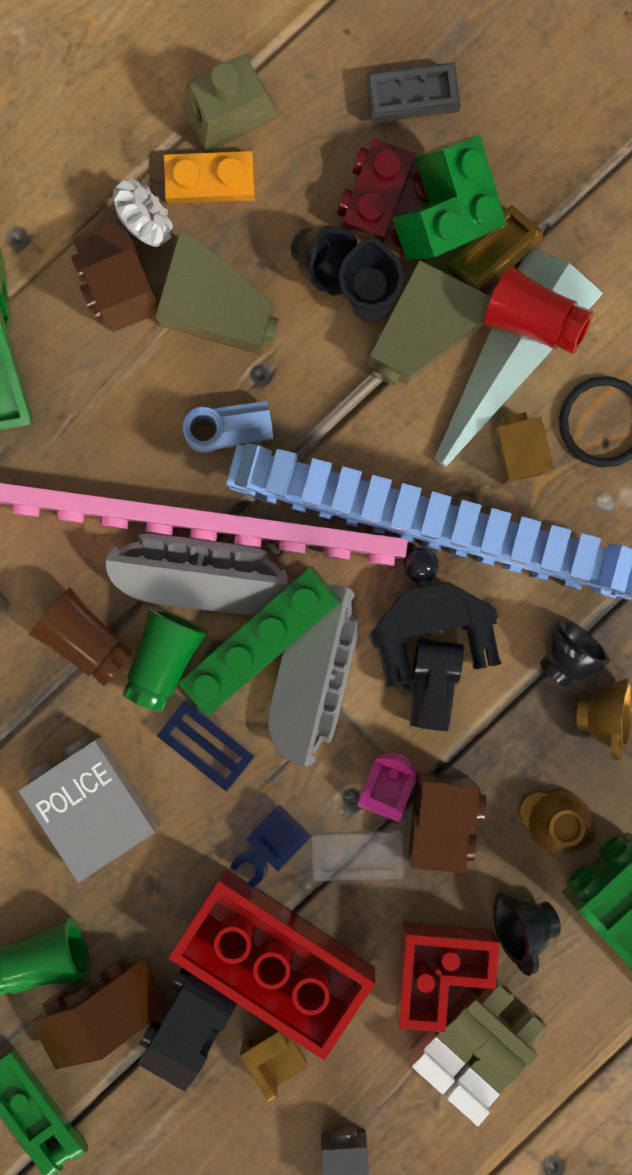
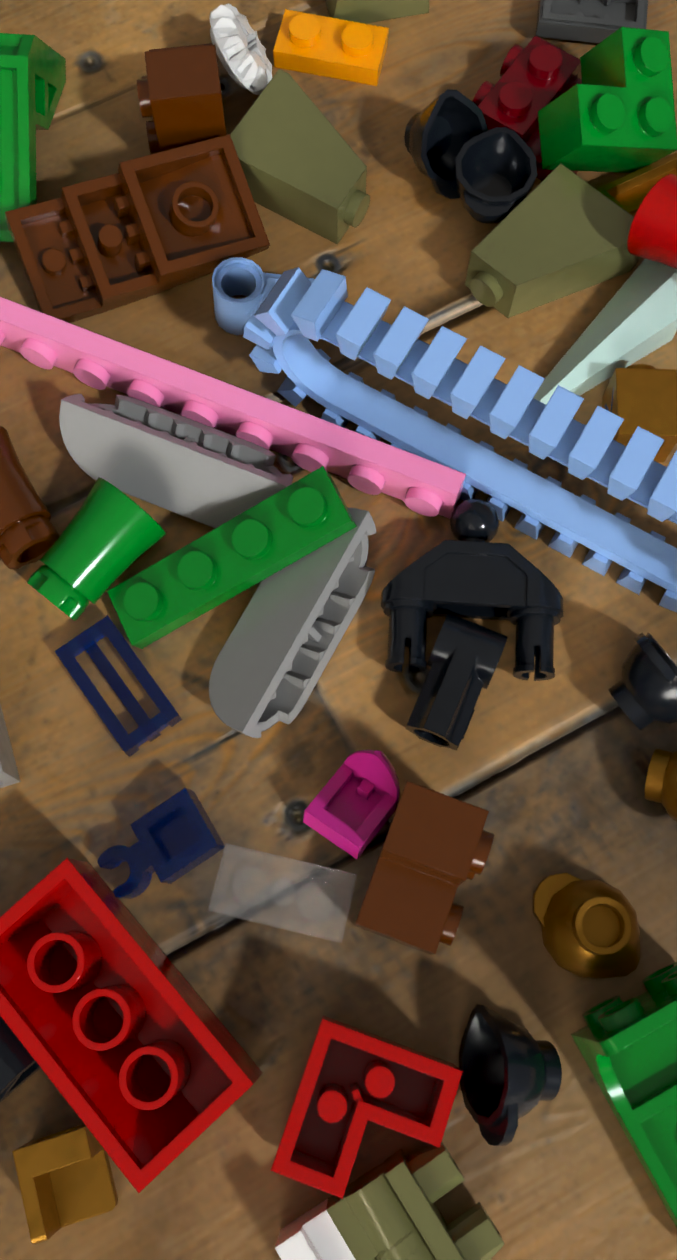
camera: 10 degrees right, 15 degrees down
none -> reddish brown slope [5,134,270,323]

